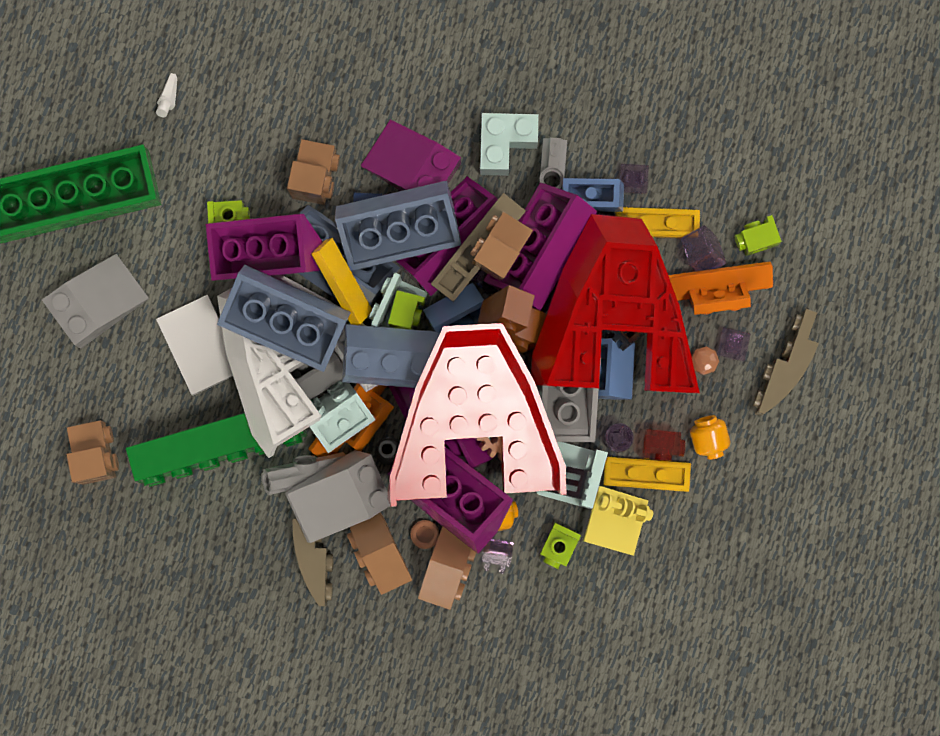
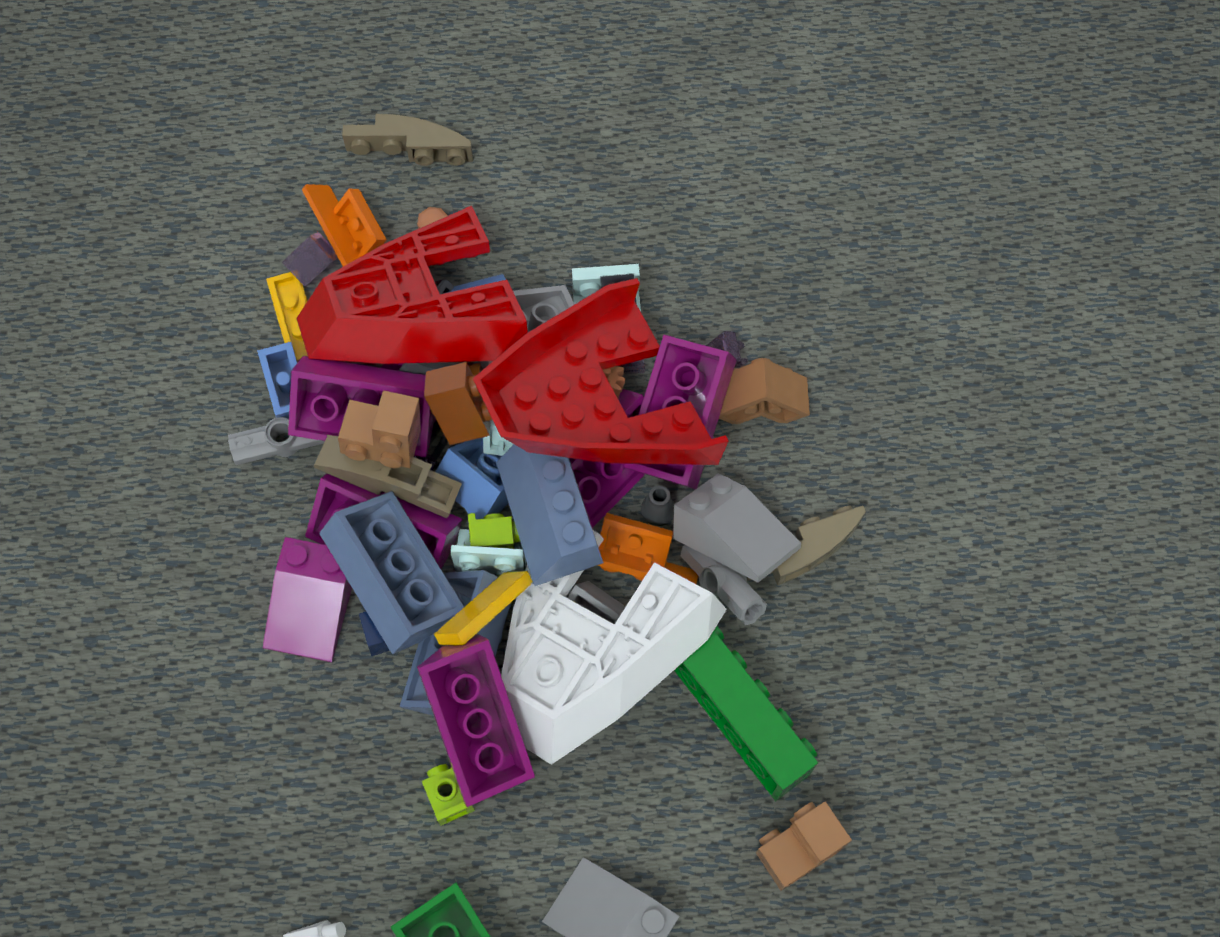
camera: 115 degrees left, 15 degrees down
white tile [156,295,233,396] -> none
sand blue slope [217,265,351,372] -> none
medium nougat brick [287,139,340,205] -> none
light aqua bracket [310,381,376,453] -> none
medium nougat brick [347,512,412,595] -> none
nougat tile [411,520,439,549] -> none
light aqua brick [480,113,539,176] -> none
lime brick [540,523,581,569] -> none
light yellow hinge [583,486,653,556] -> none
yellow tile [603,457,691,492] -> none
clear purple wheel [604,423,634,453] -> none
clear purple tile [619,164,649,195] -> none
clear red brick [642,429,685,461] -> none
light orange head [690,415,730,460] -> none
clear purple tile [717,327,751,362] -> none
lime brick [735,215,782,256] -> none

